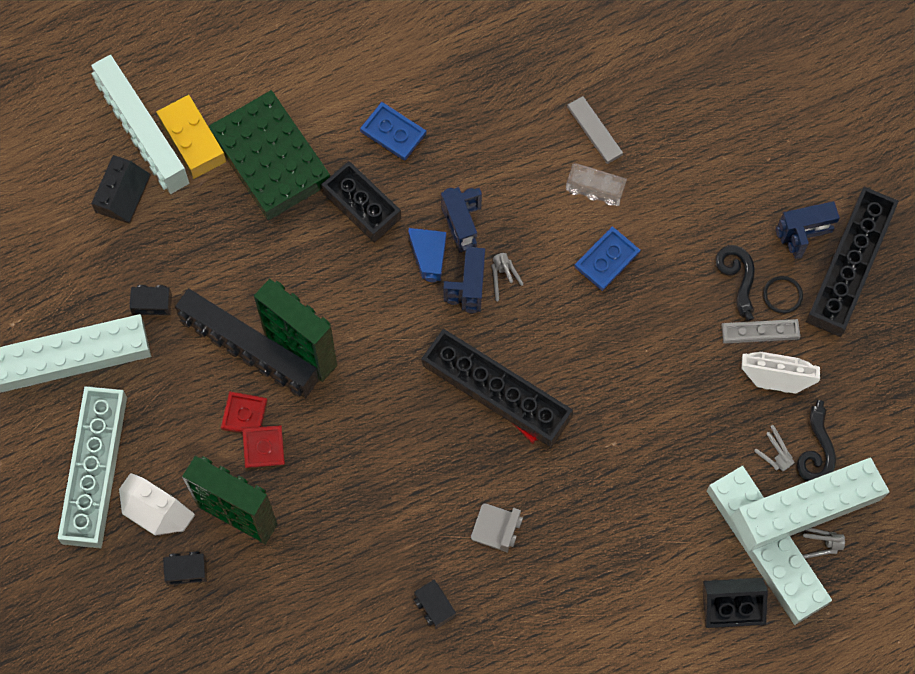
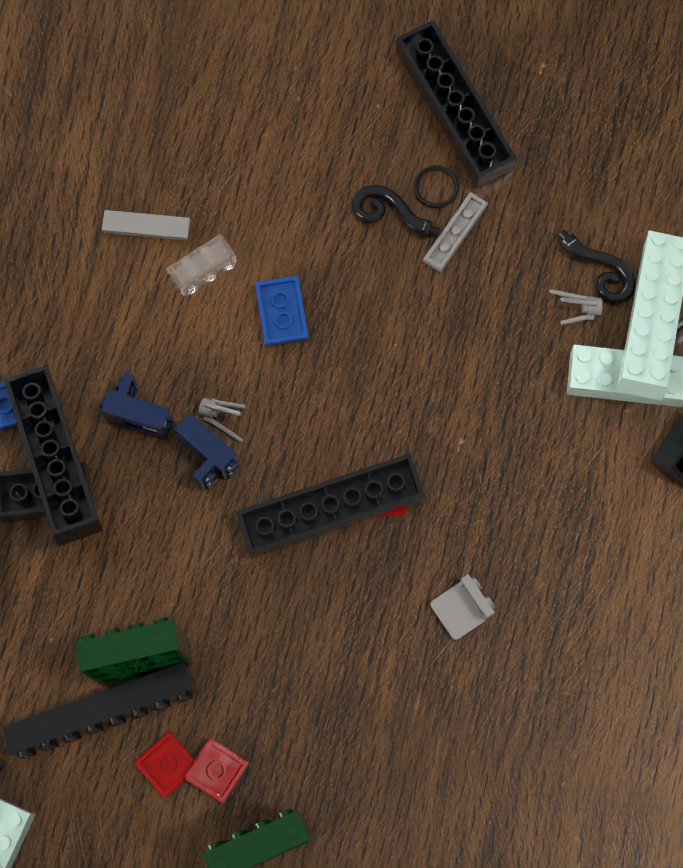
camera: 50 degrees left, 5 degrees up
blue slope [408,228,446,282] -> none
black brick [413,579,456,629] -> none
white wedge [742,352,820,394] -> none
dark blue brick [776,201,840,259] -> none
none -> black brick [4,365,103,547]

